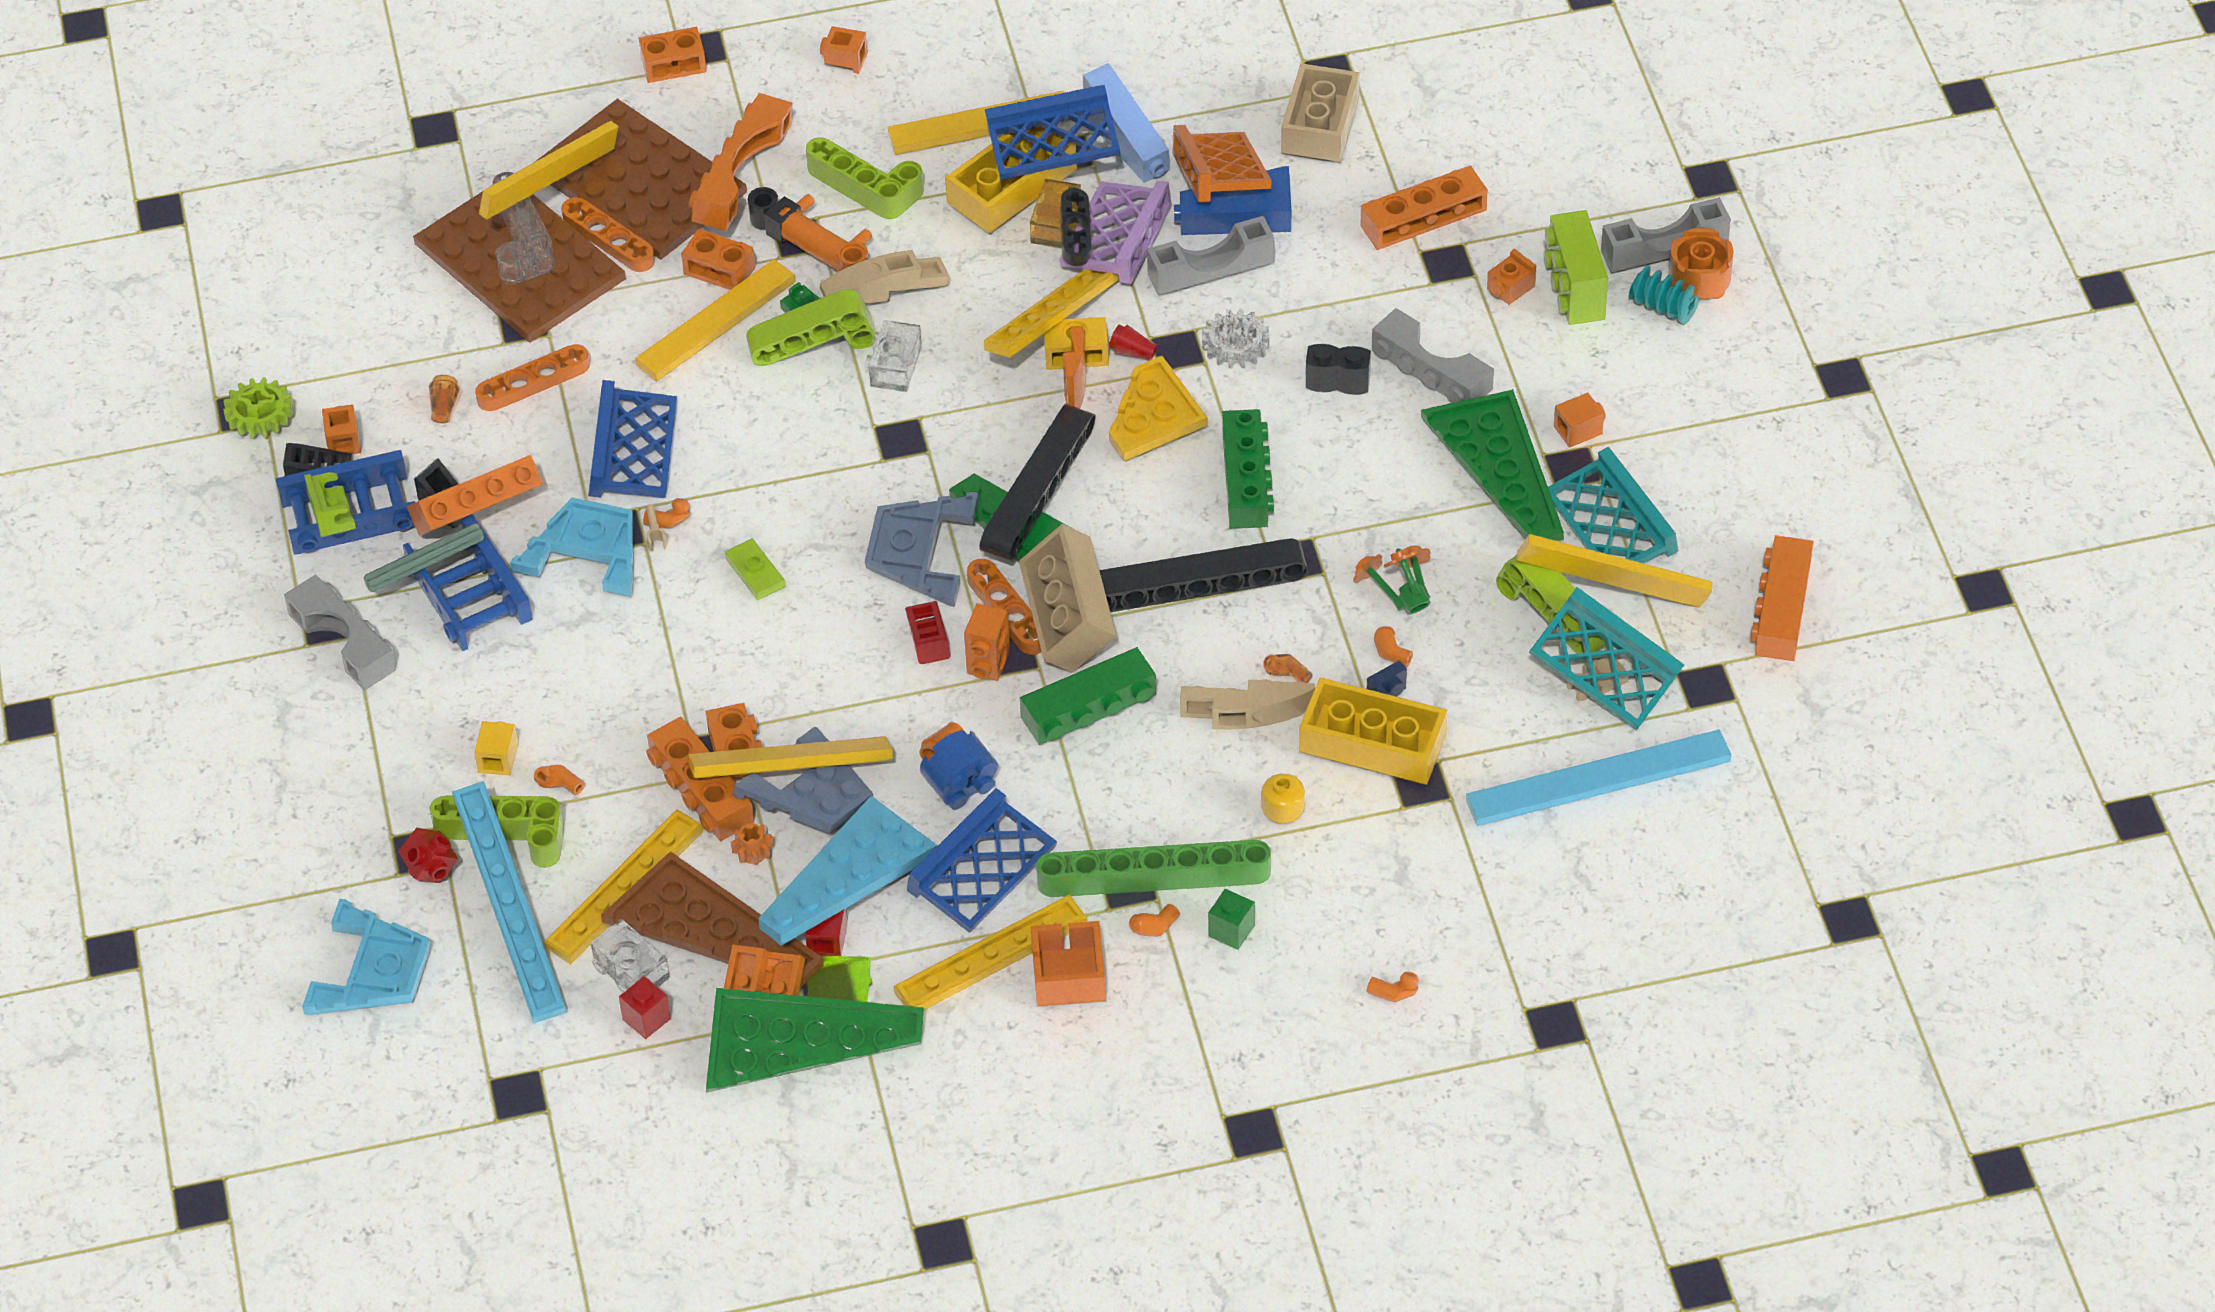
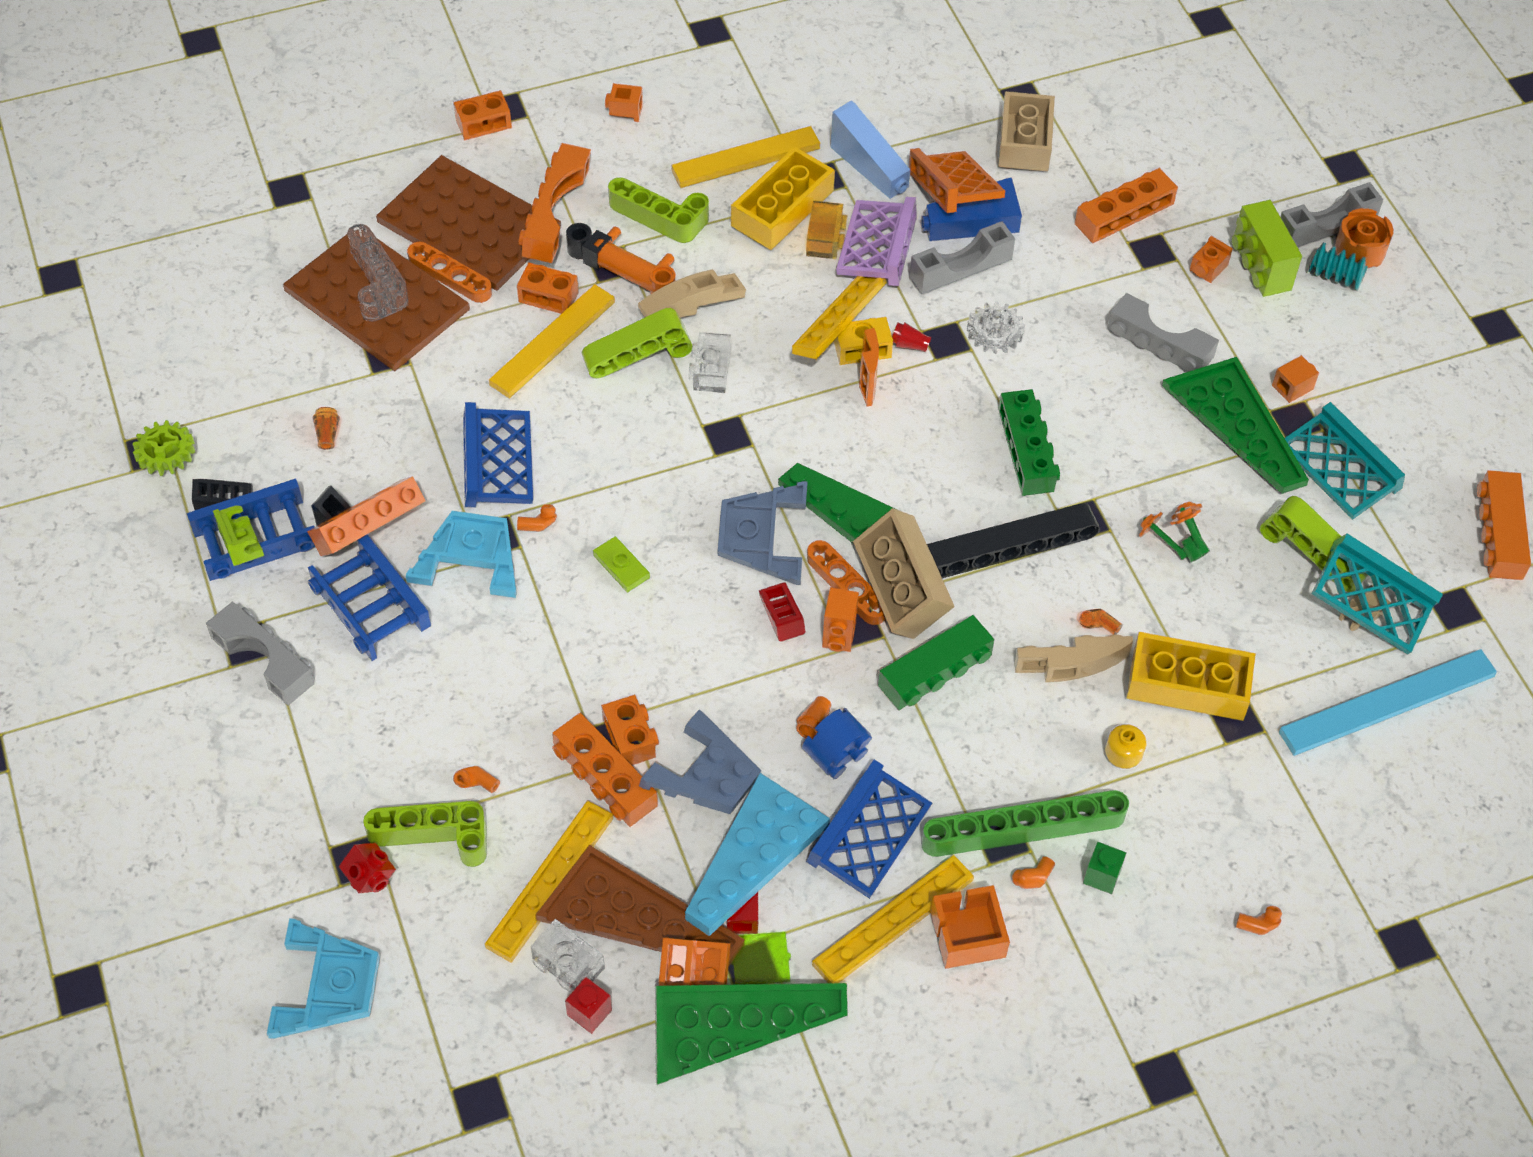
camera: 10 degrees left, 5 degrees up
orange brick [322,404,361,454] -> none
sand green axle [364,523,484,592] -> none
medium azure tile [452,781,567,1023] -> none
yellow brick [474,721,518,776] -> none
orange beam [475,344,590,411] -> none
yellow tile [479,121,619,220] -> none
tan hand [646,504,667,551] -> none
yellow tile [688,736,893,778] -> none
orange gear [731,822,774,865] -> none
green tile [780,282,821,313] -> none
black beam [979,404,1096,561] -> none
blue fence [985,84,1121,180] -> none
black beam [1060,188,1091,266] -> none
yellow plate [1109,355,1208,461] -> none
black brick [1305,344,1371,395] -> none
dark blue bracket [1366,660,1407,697] -> none
orange arm [1374,626,1413,667] -> none
yellow tile [1516,534,1713,608] -> none

